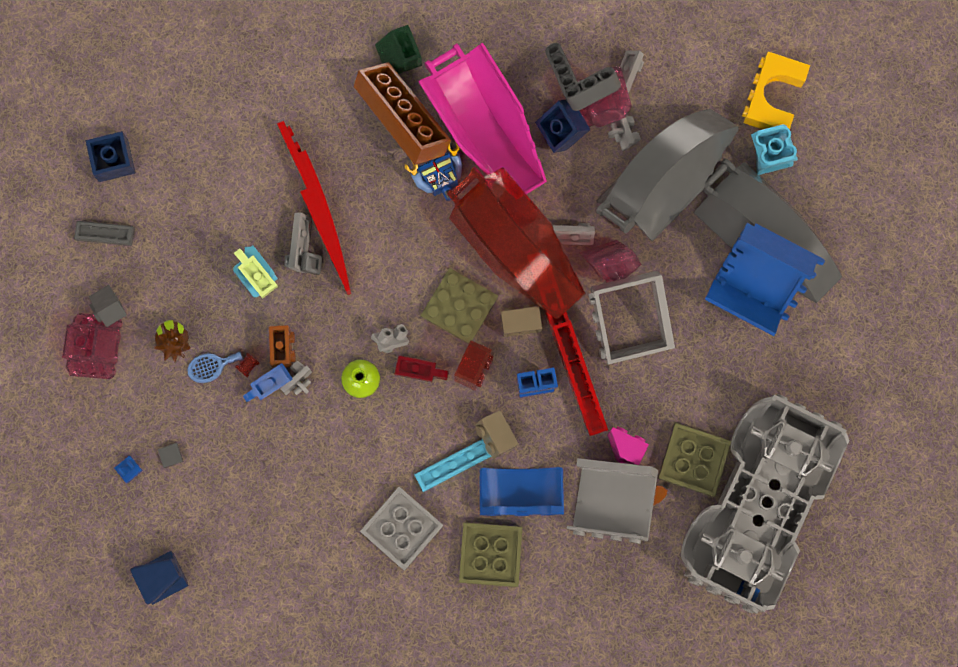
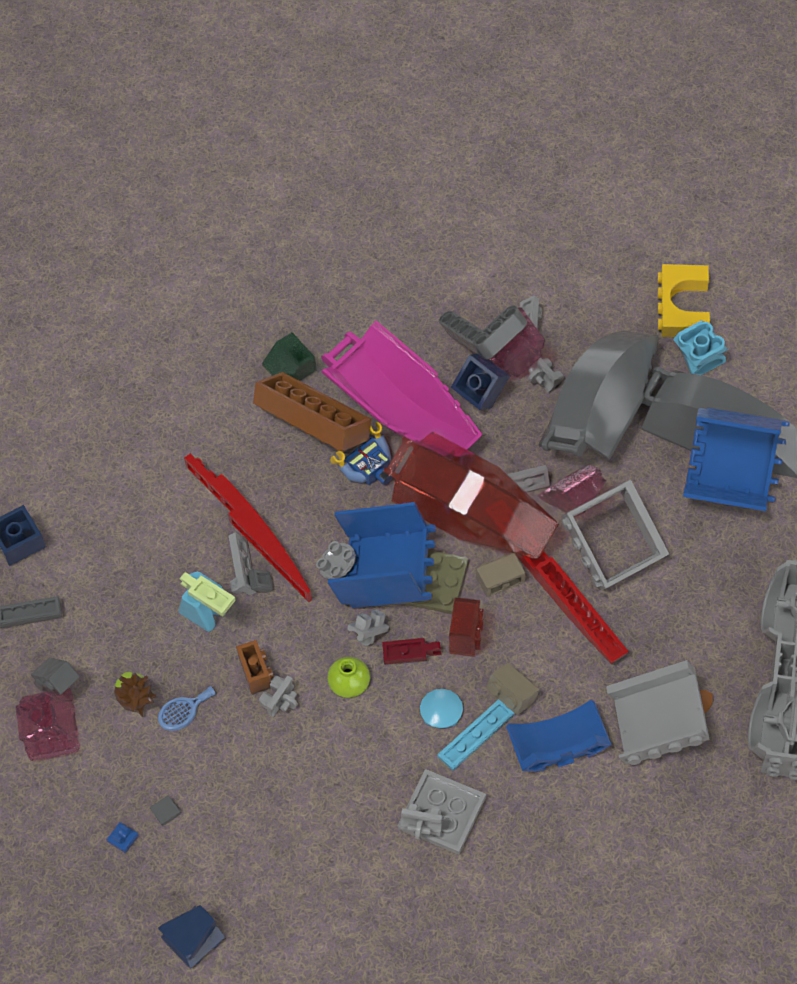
camera: 10 degrees left, 20 degrees down
clear red bush [235,352,260,378] -> none
plate [243,363,293,402] -> none
olive plate [459,523,522,587] -> none
blue hips [516,368,558,398] -> none
dark pink slope [607,426,649,465] -> none
olive plate [658,423,731,497] -> none
none -> light grey dish [316,541,356,579]
none -> blue windscreen [328,502,436,608]
none -> light grey hips [400,803,442,840]
none -> medium azure dish [420,689,463,728]

